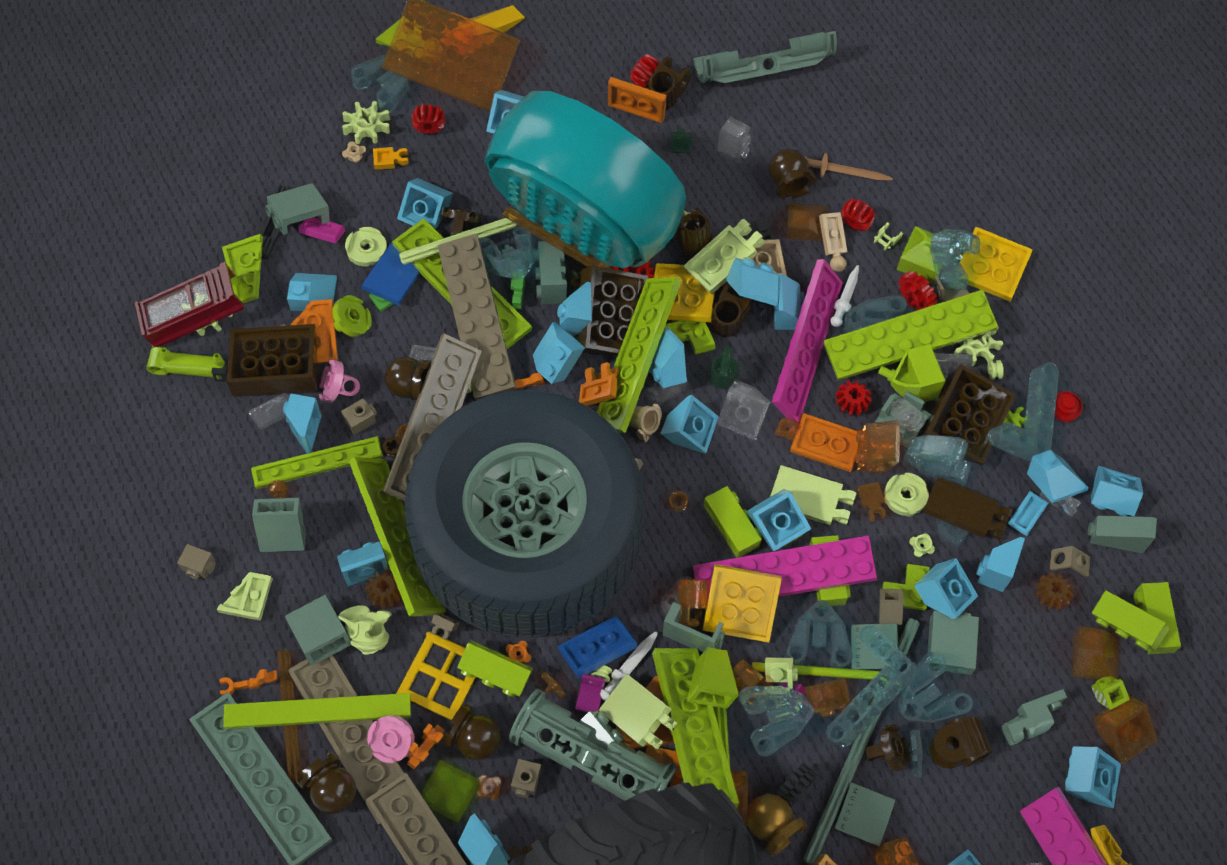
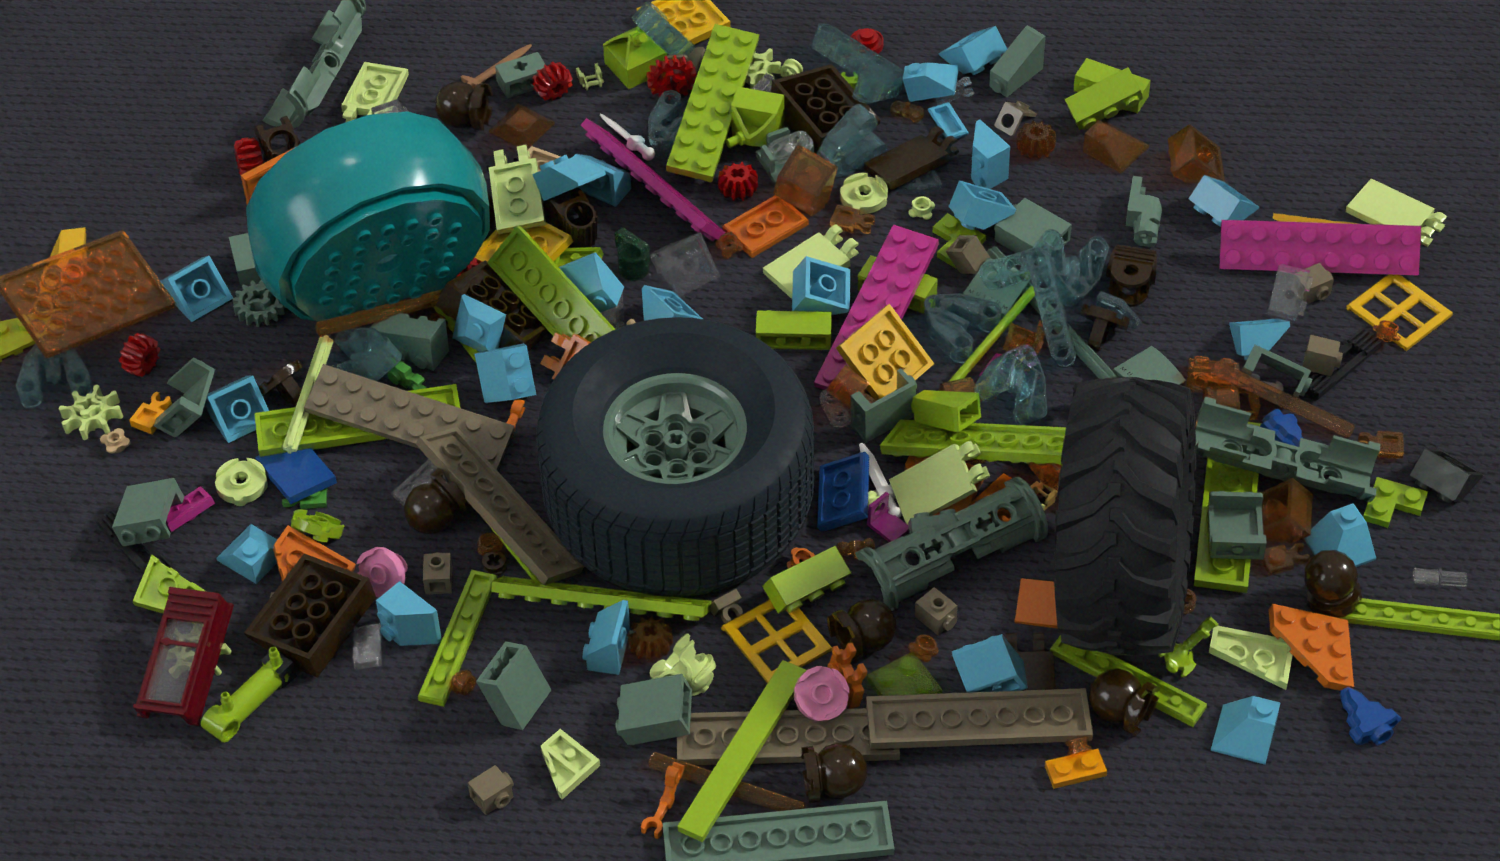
camera: 55 degrees left, 15 degrees down
yellowish green bracket [765,658,798,689] -> none
tan plate [819,212,847,271] -> none
lime brick [1091,676,1130,710] -> none
none -> sand green panel [154,357,215,437]
none -> yellowish green tile [341,62,409,122]
none -> sand green brick [495,52,545,99]
none -> clear orange piece [890,100,924,123]

